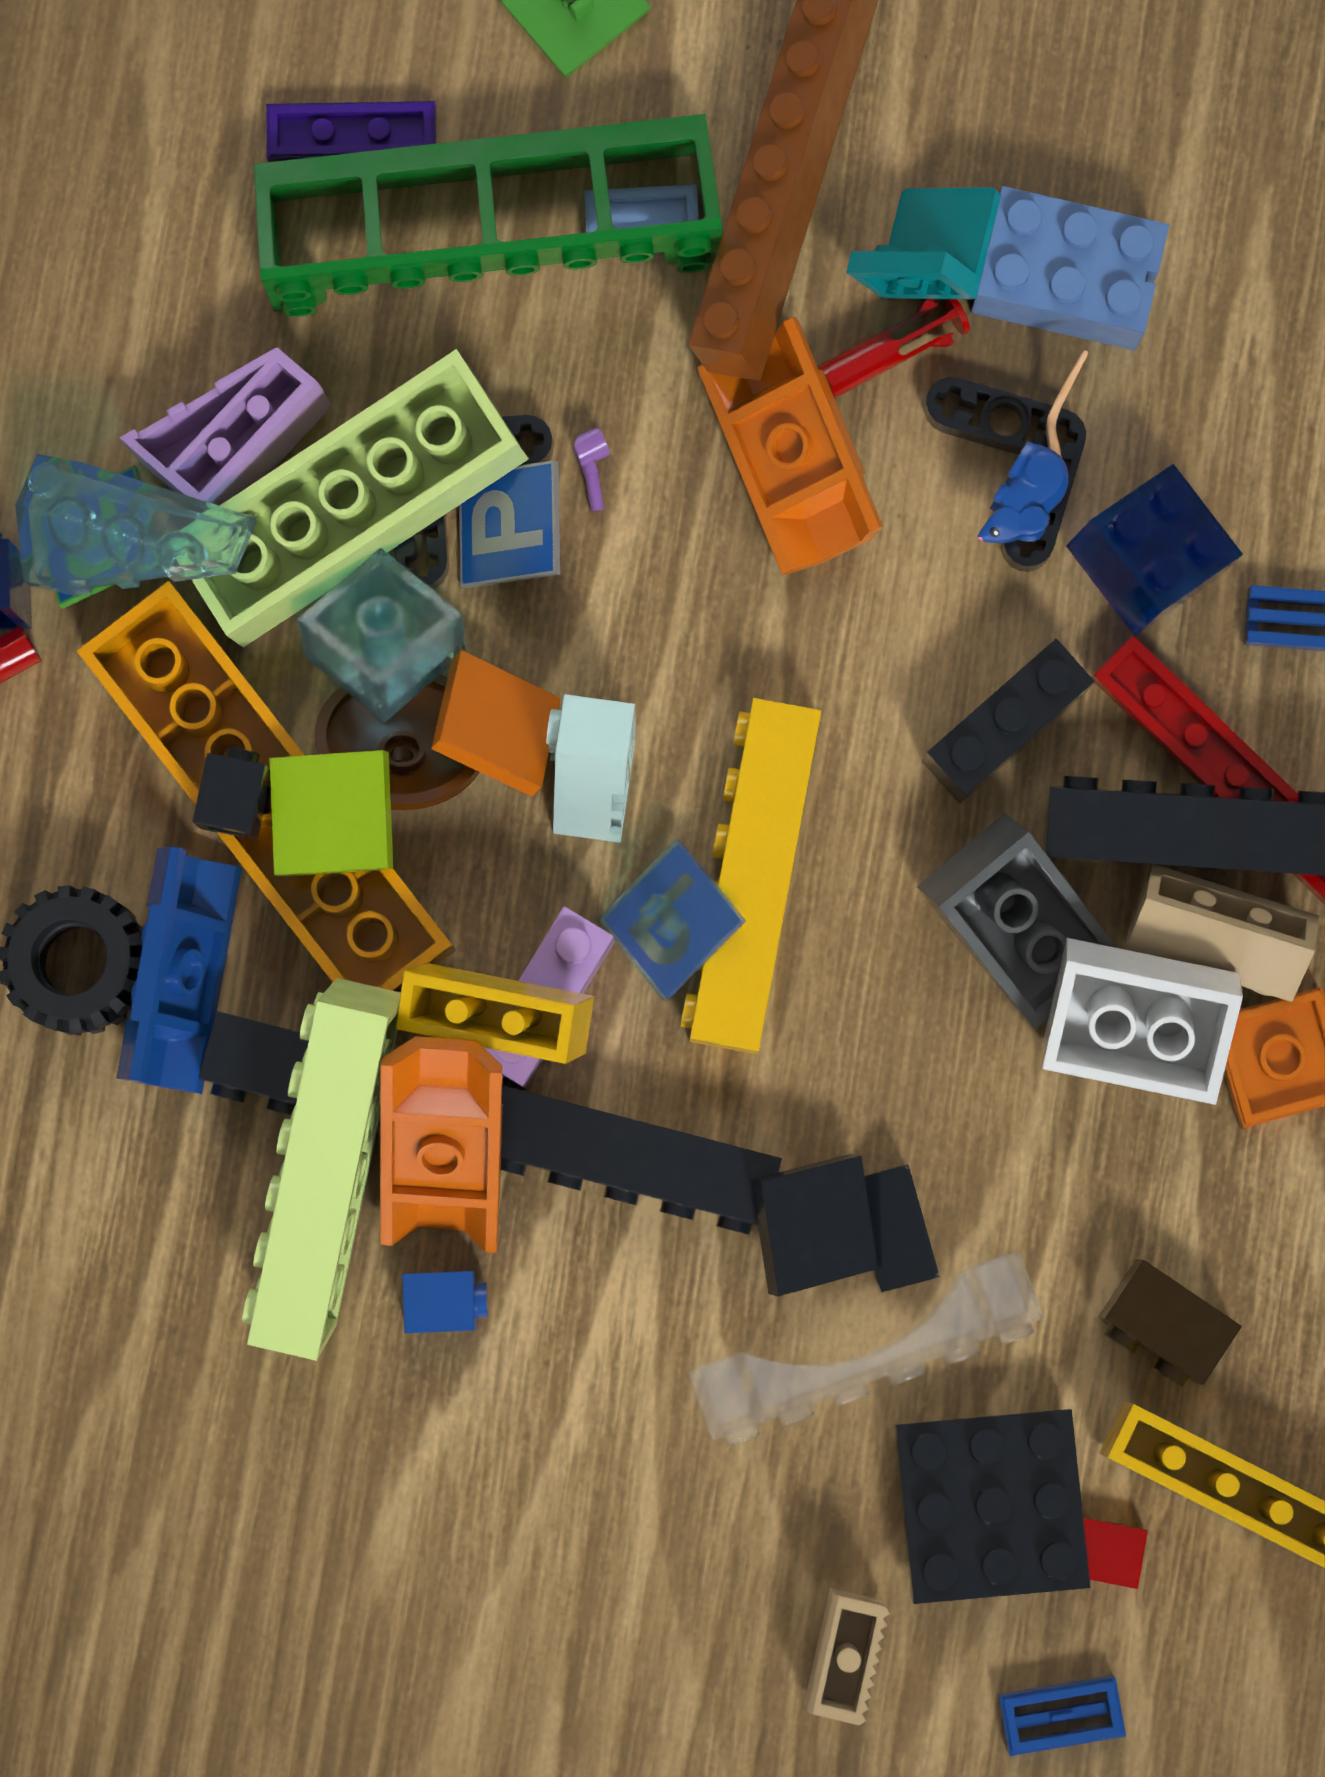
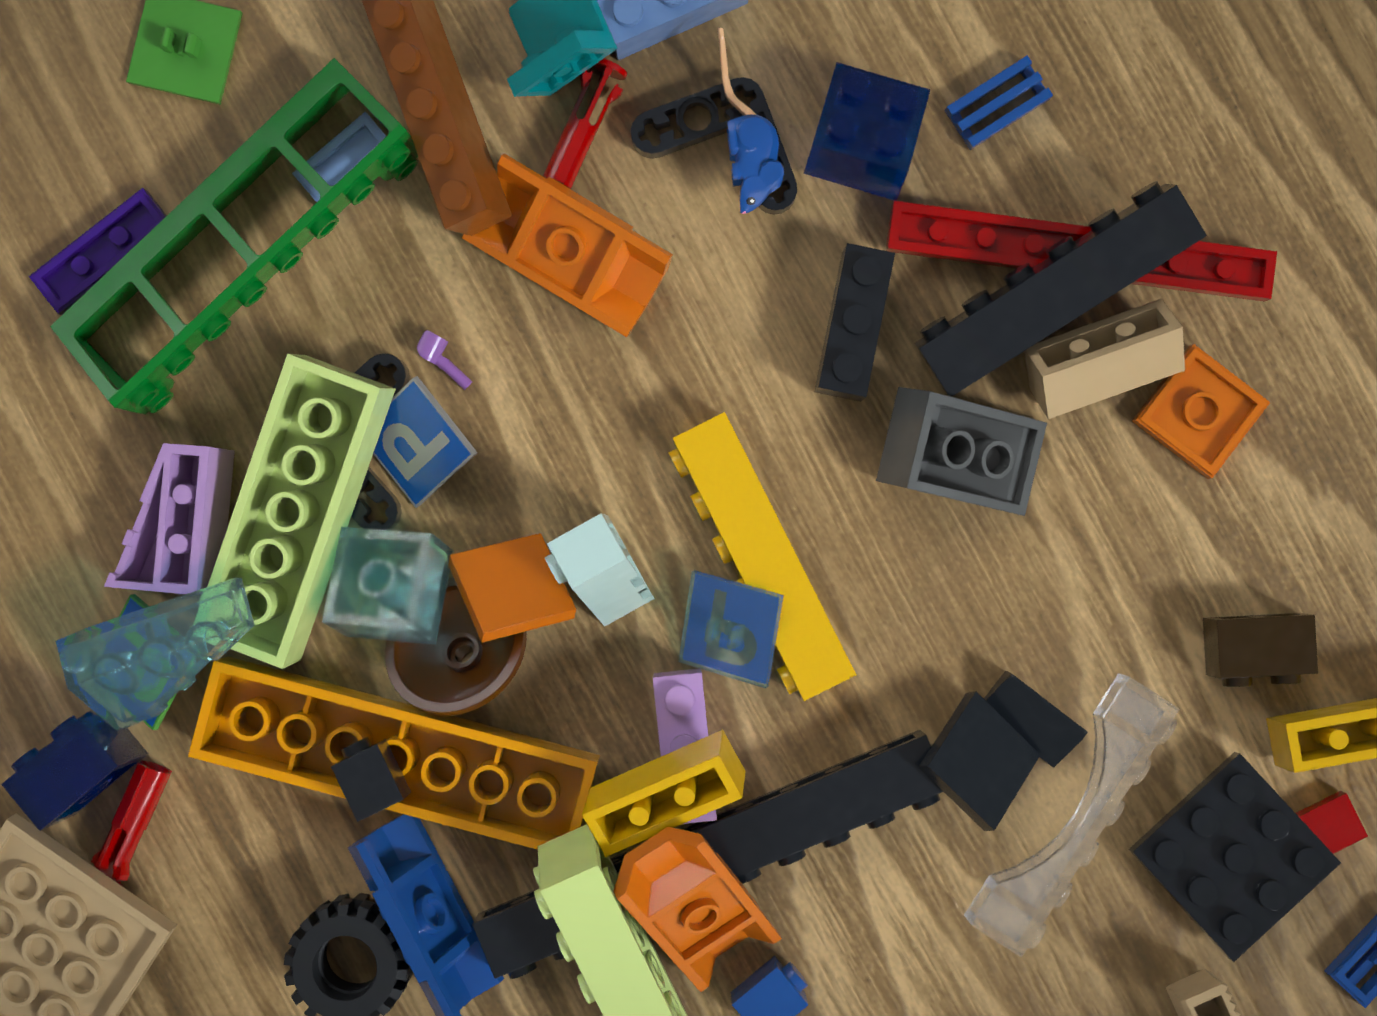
camera: 40 degrees left, 5 degrees up
lime tile [270,750,393,876] -> none
white brick [1042,938,1243,1105] -> none

